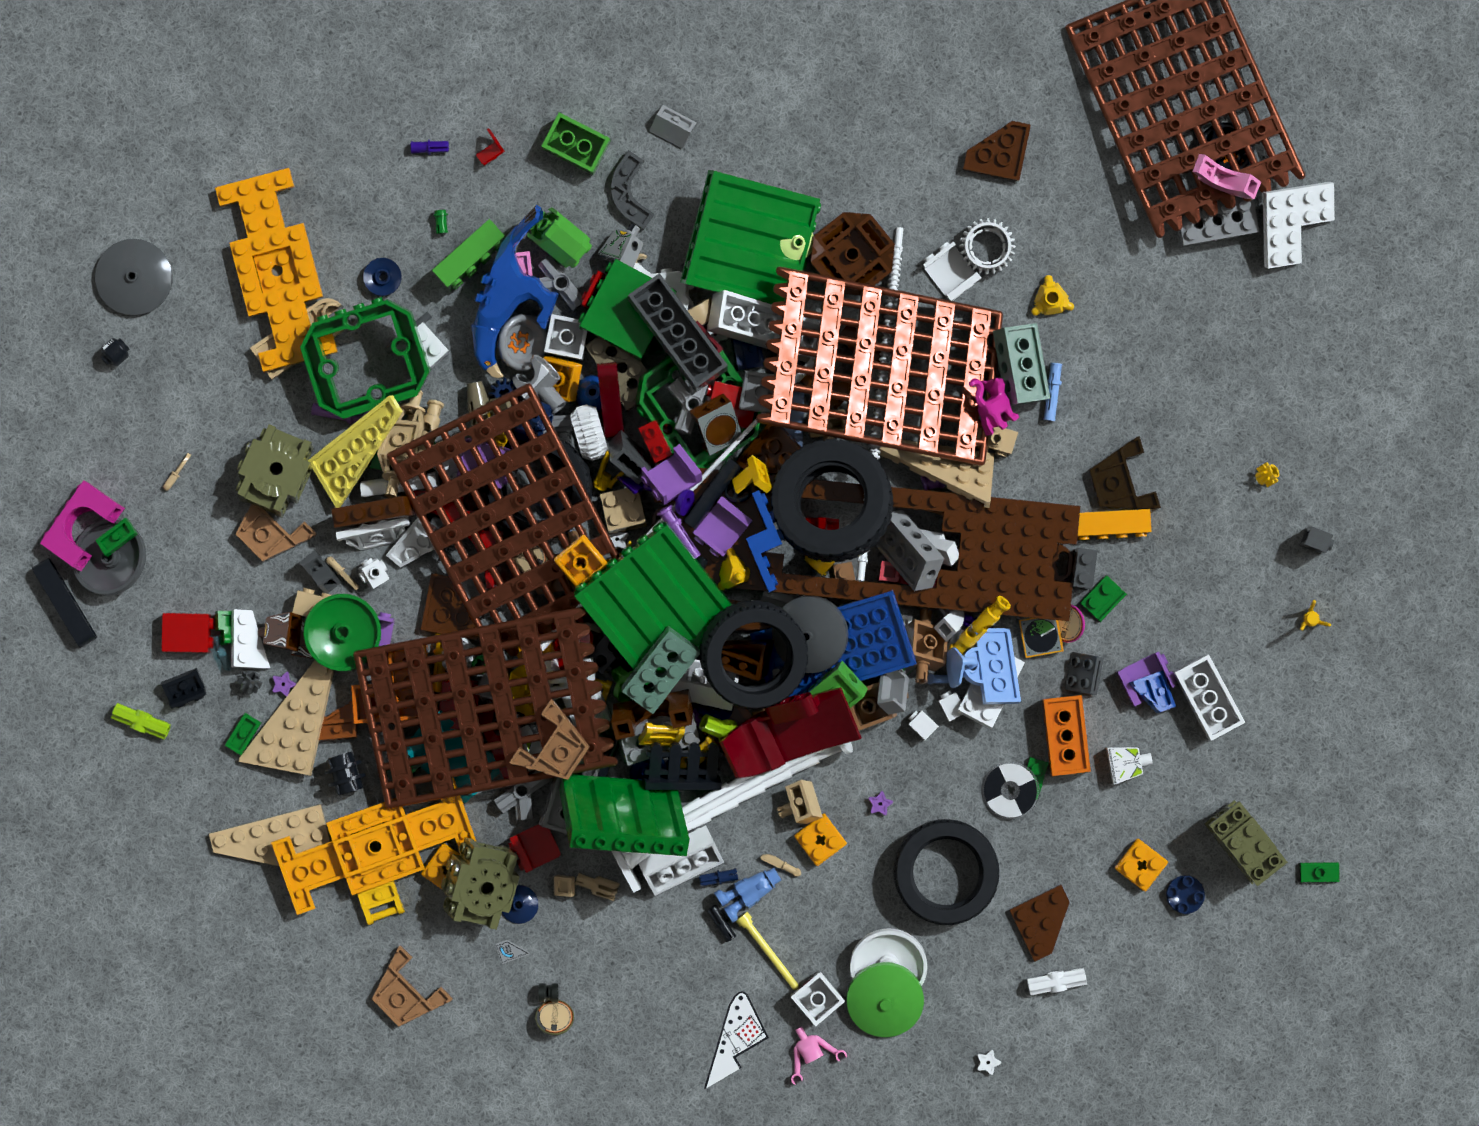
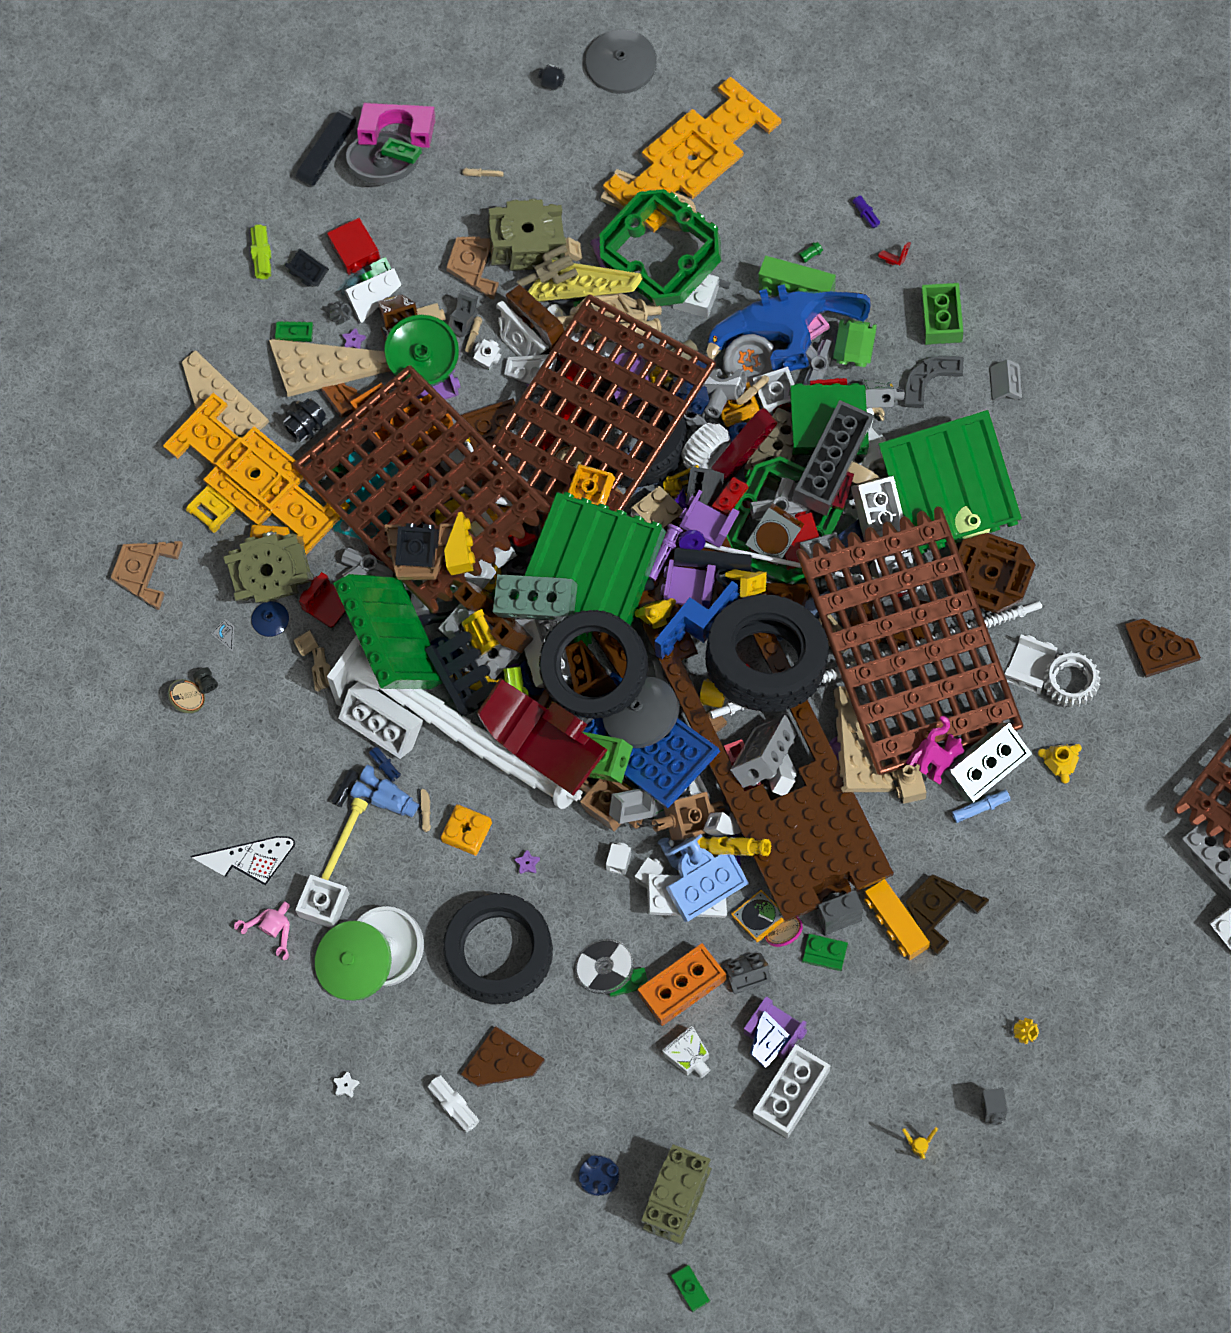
camera: 70 degrees right, 20 degrees down
dark blue dish [363,258,402,296] -> none
tan brick [777,780,823,824] -> none
light orange brick [1115,839,1168,892] -> none
none -> black plate [395,523,439,568]
none -> yellow slope [444,512,475,576]
none -> dark tan plant [517,244,578,286]
none -> tan plate [565,237,582,261]
none -> tan piece [737,375,769,405]

